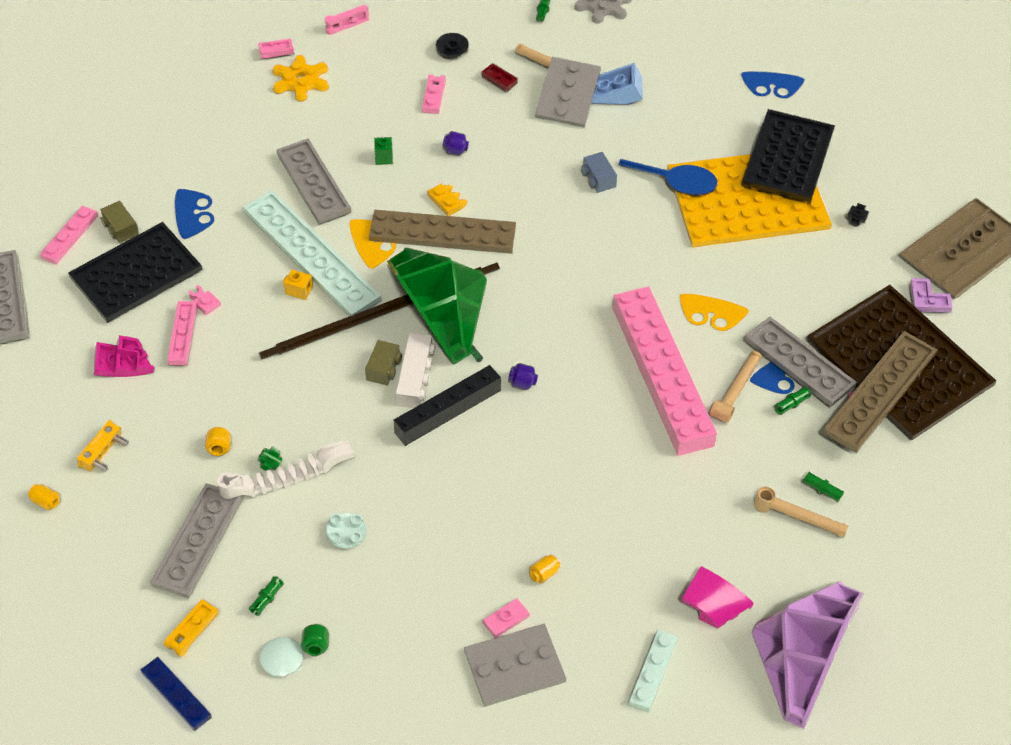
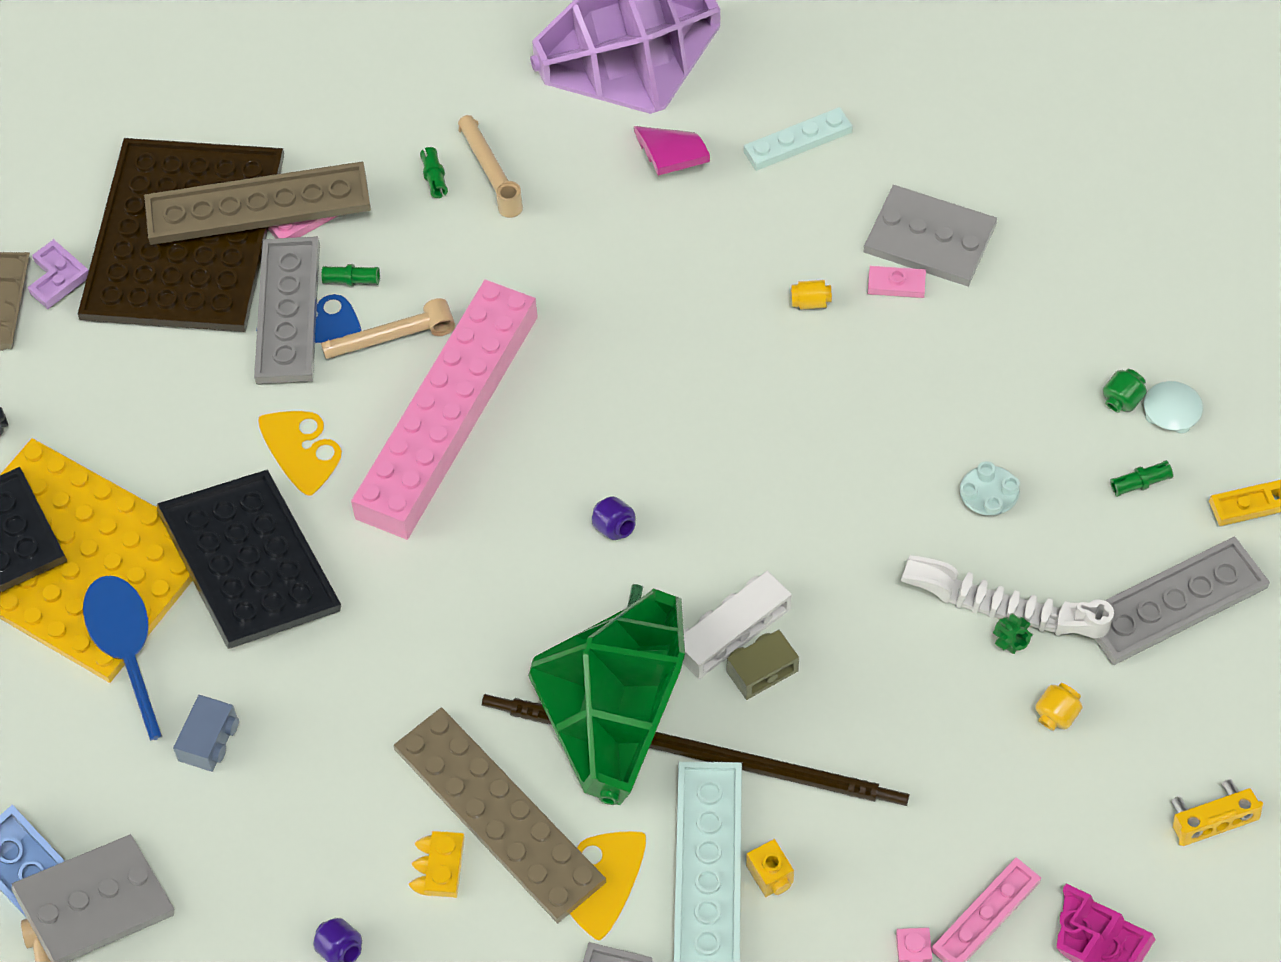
camera: 135 degrees left, 5 degrees up
black brick [393,365,501,446] -> none
none -> black plate [157,469,341,649]

